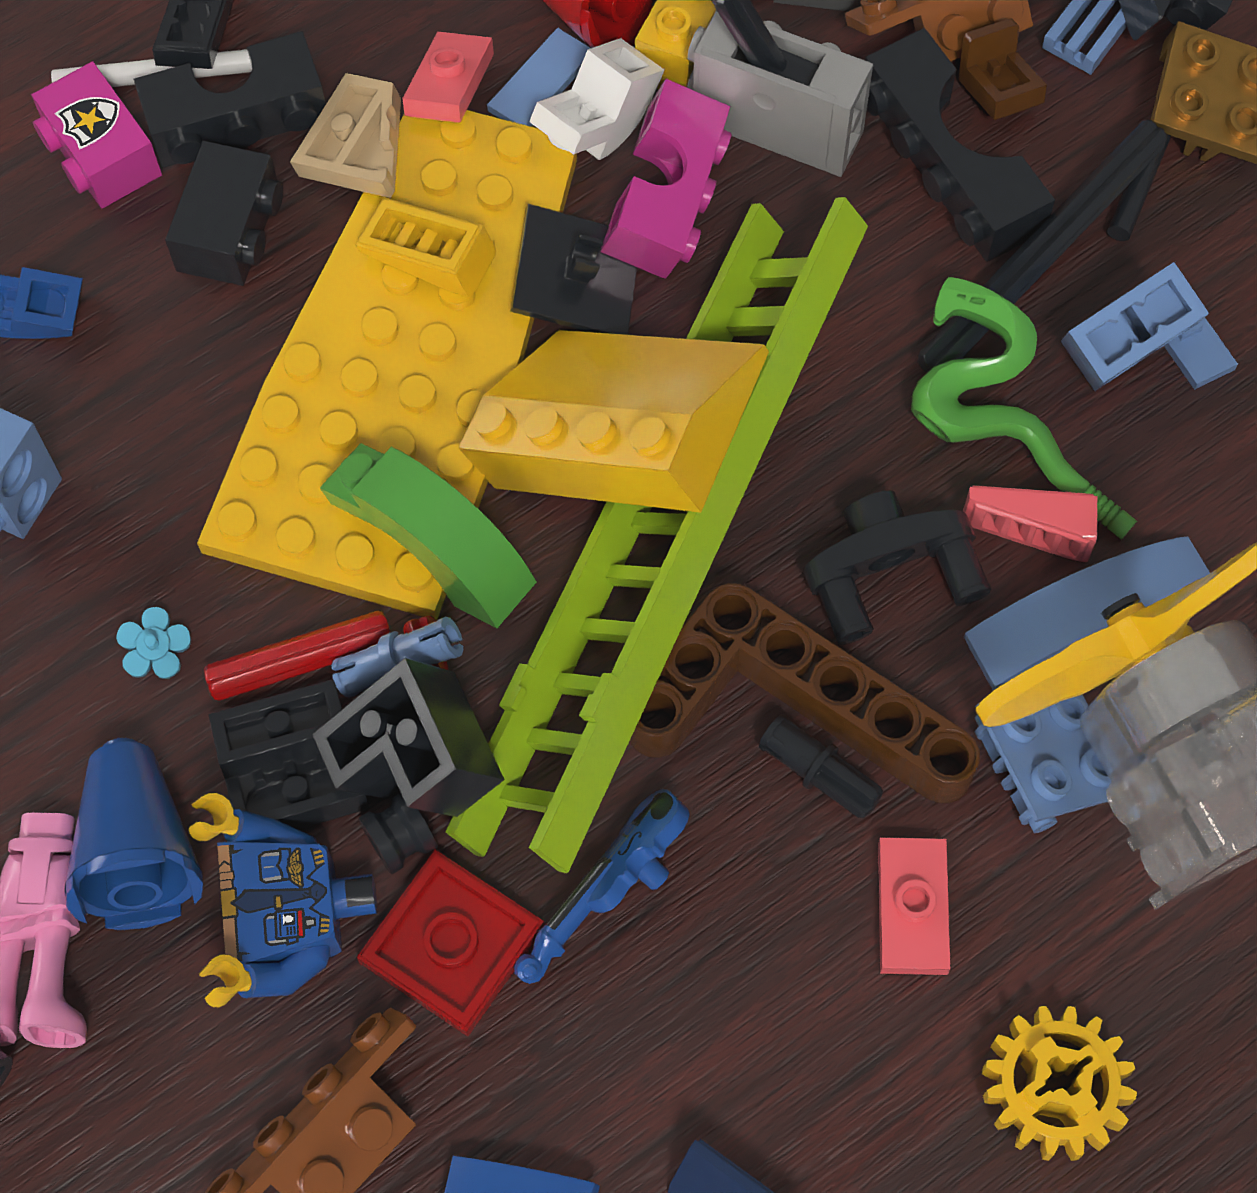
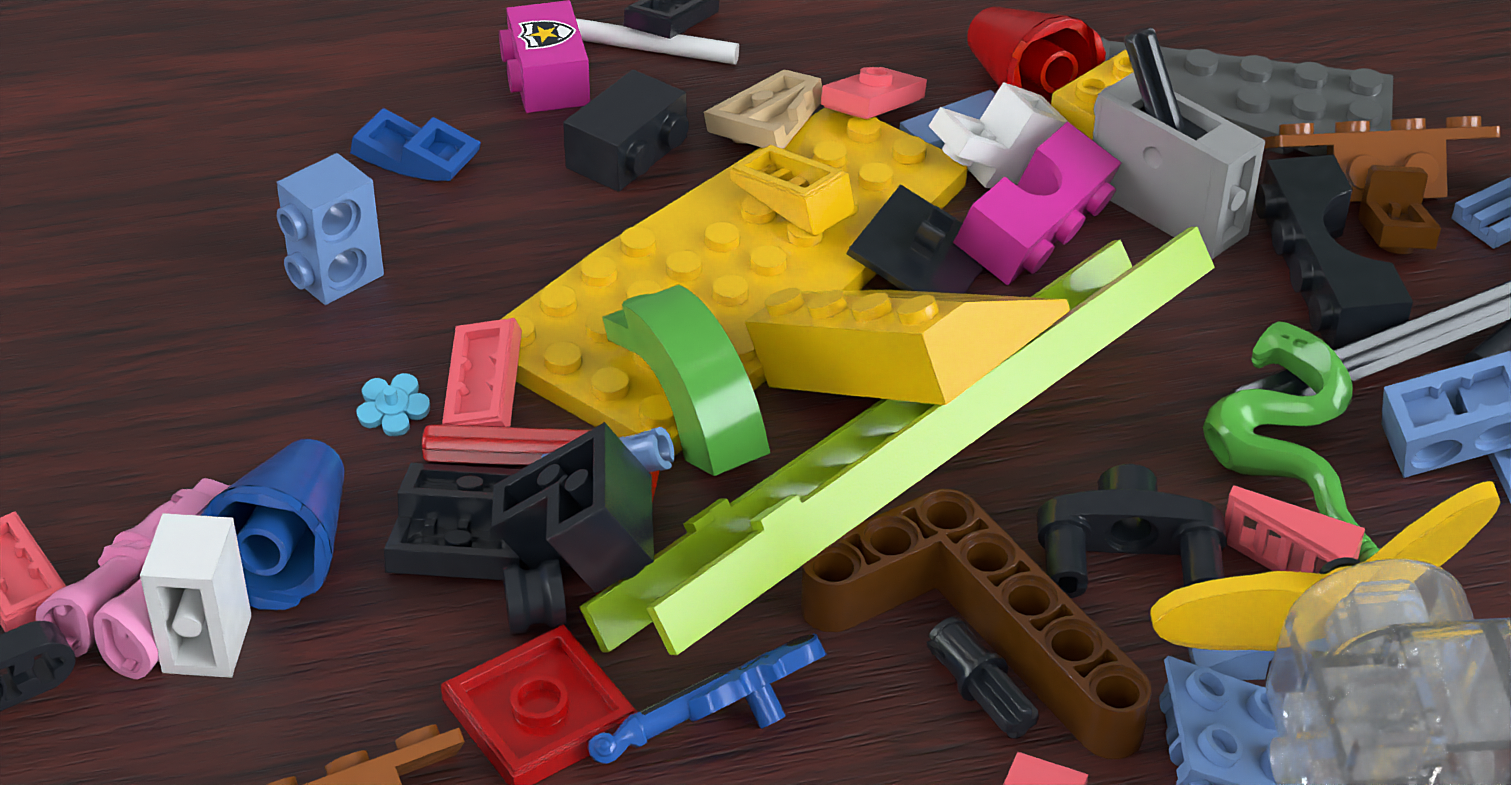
camera: 20 degrees right, 25 degrees down
black arch [133,31,326,168] -> none
torso [189,793,377,1008] -> none
none -> white brick [140,513,252,678]
none -> coral plate [442,318,522,427]

